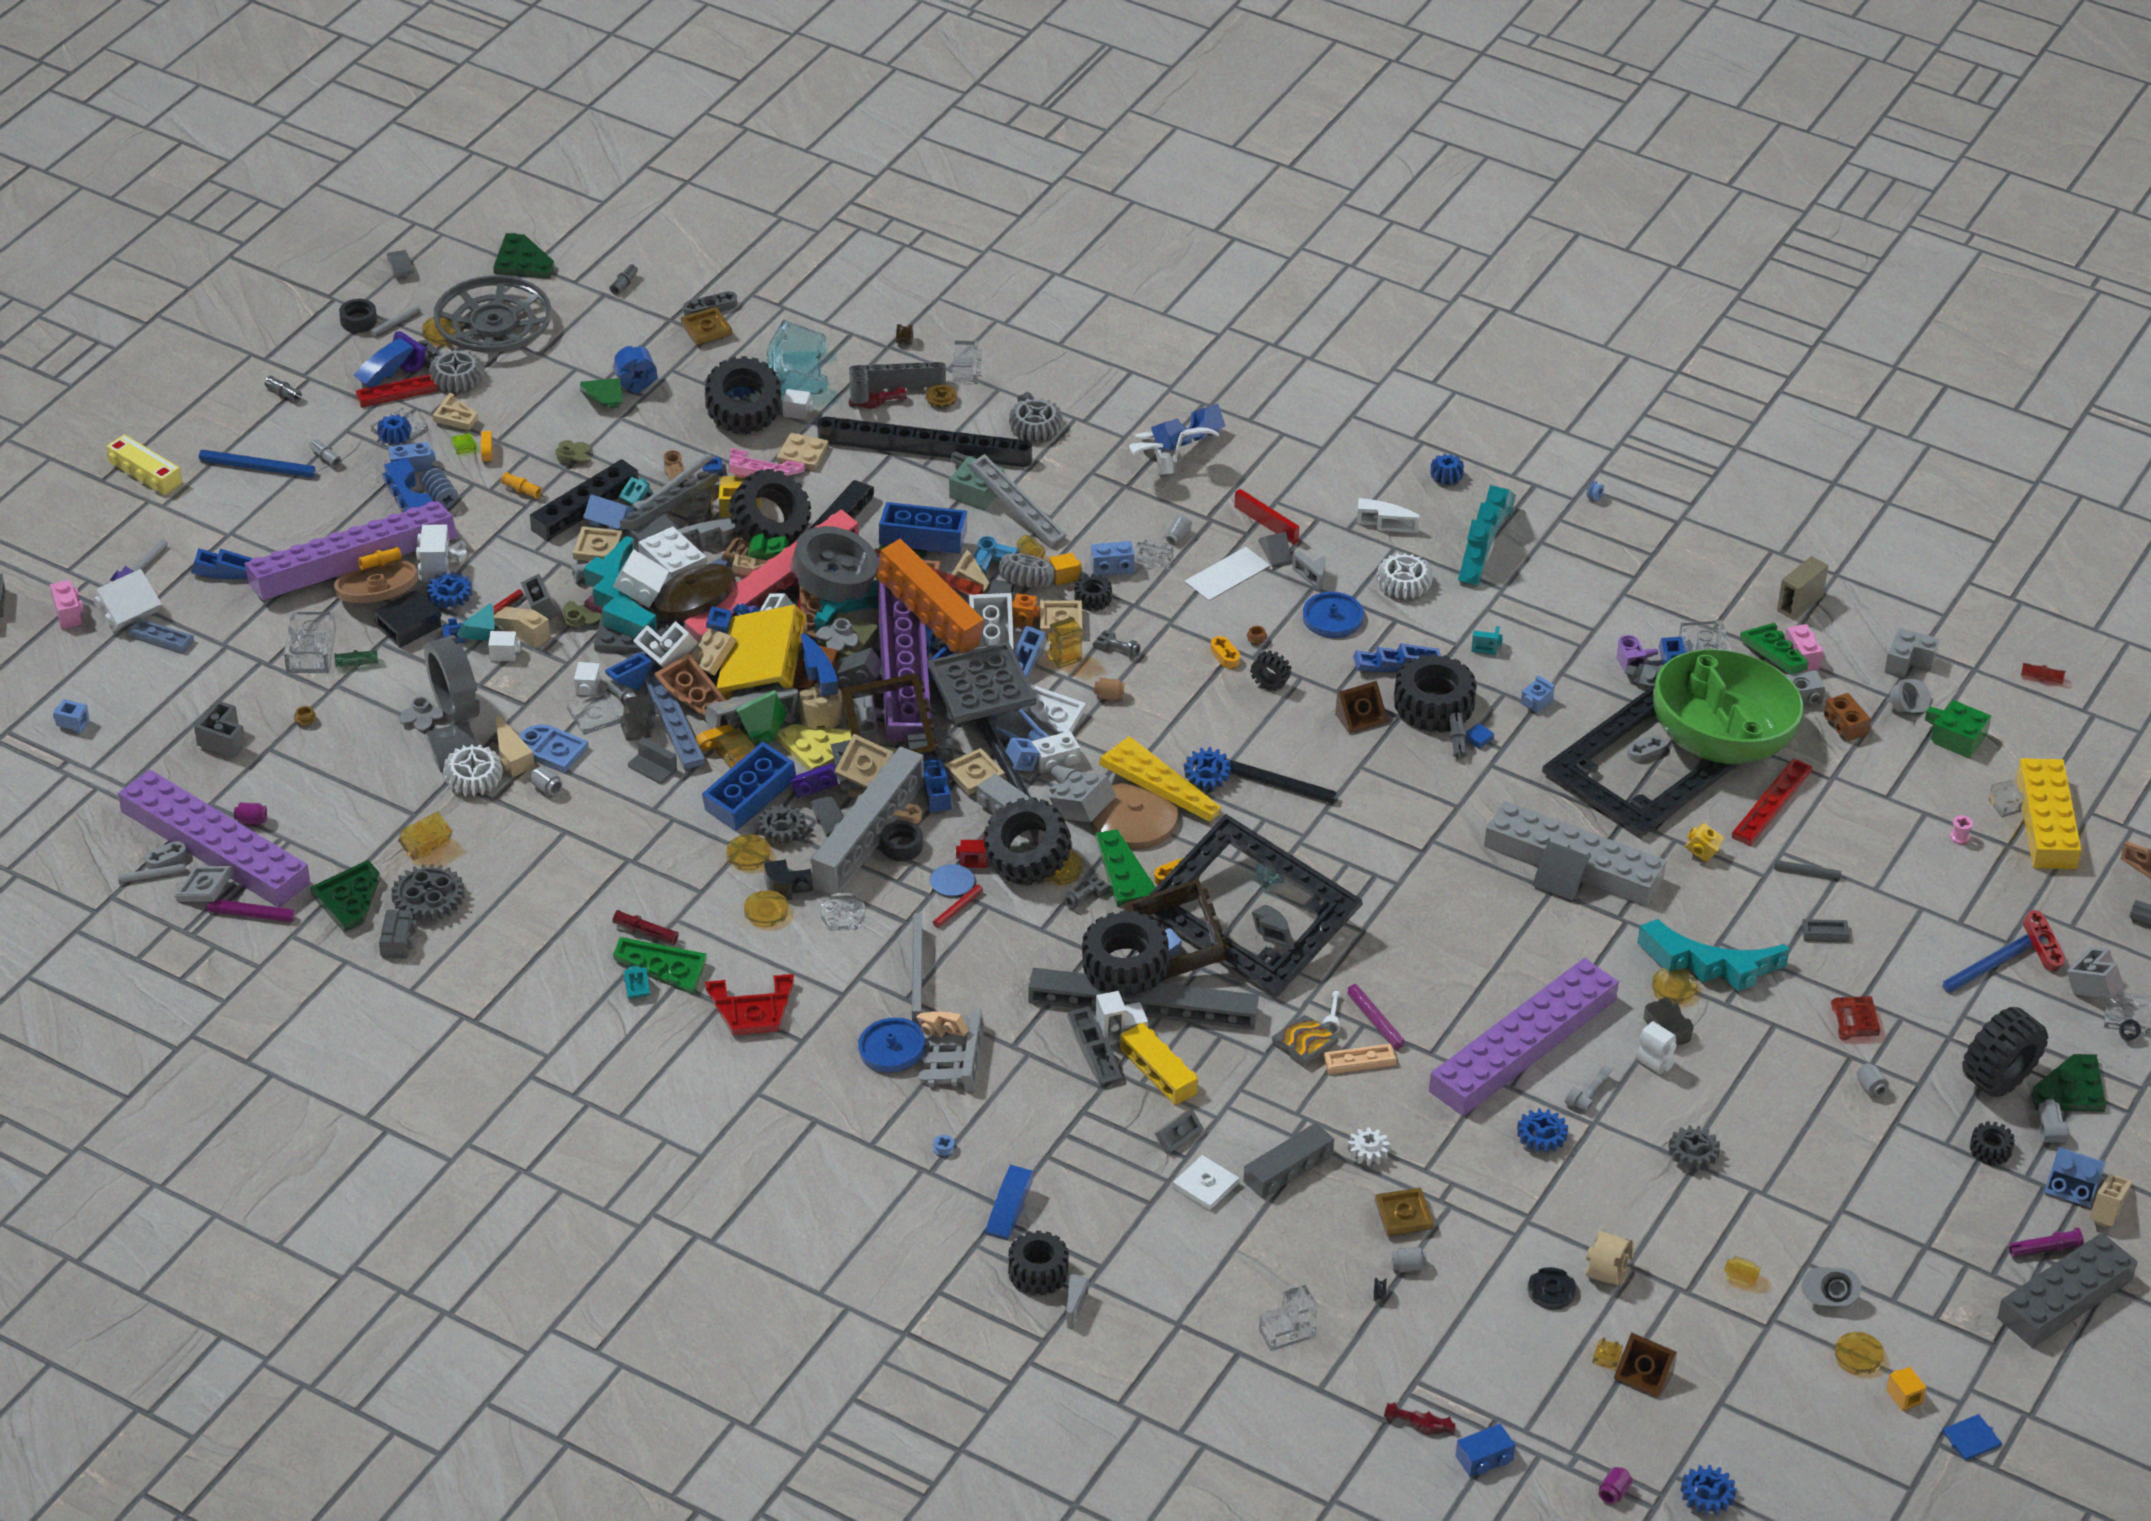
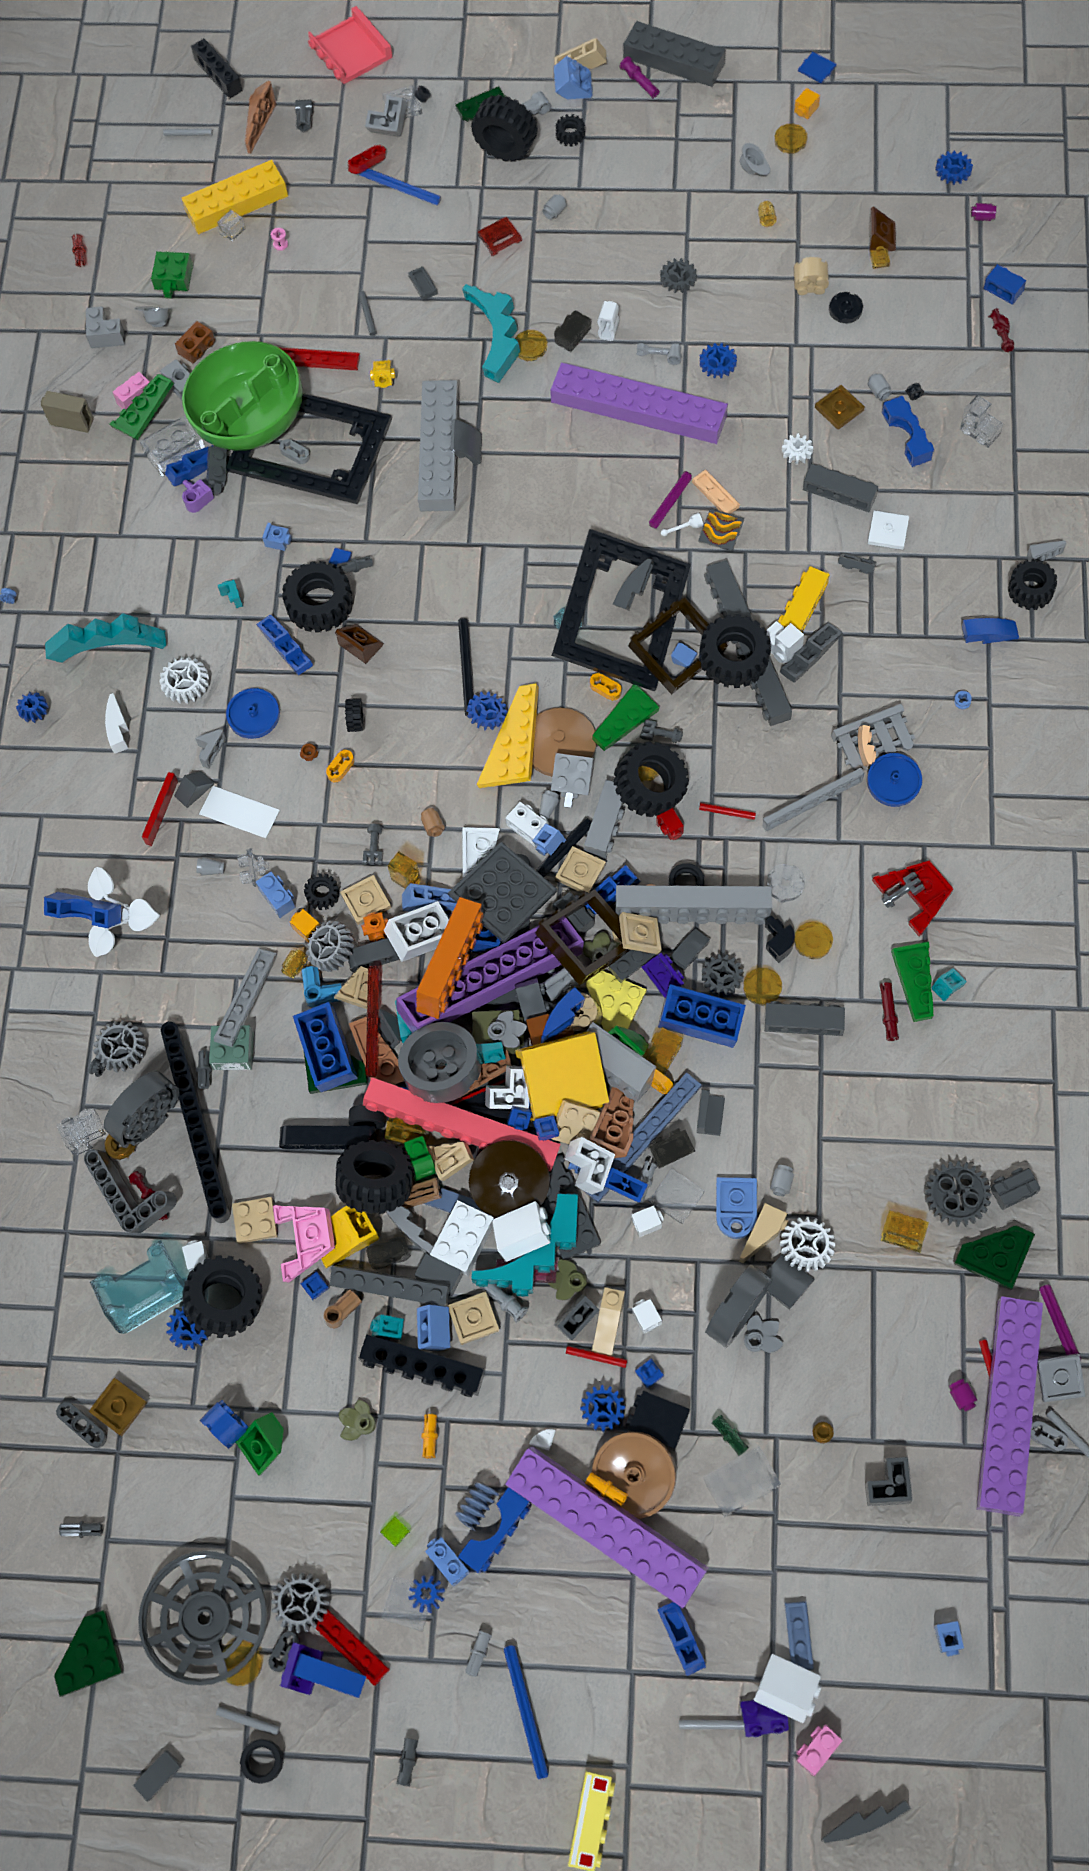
camera: 110 degrees left, 25 degrees up
white brick [416,525,449,584] -> none
tan wing [432,393,478,431] -> none
teal slope [457,603,494,641] -> none
light orange beam [481,431,493,462] -> none
light grey piece [631,454,712,511] -> none
dark brown wheel [896,324,914,344] -> none
medium blue piece [930,864,975,896] -> none
medium blue plant [995,709,1050,741] -> none
none -> dark grey brick [104,1071,179,1148]
none -> dark grey brick [764,1001,845,1036]
none -> dark grey hinge [881,872,925,908]
none -> blue arch [882,396,934,467]

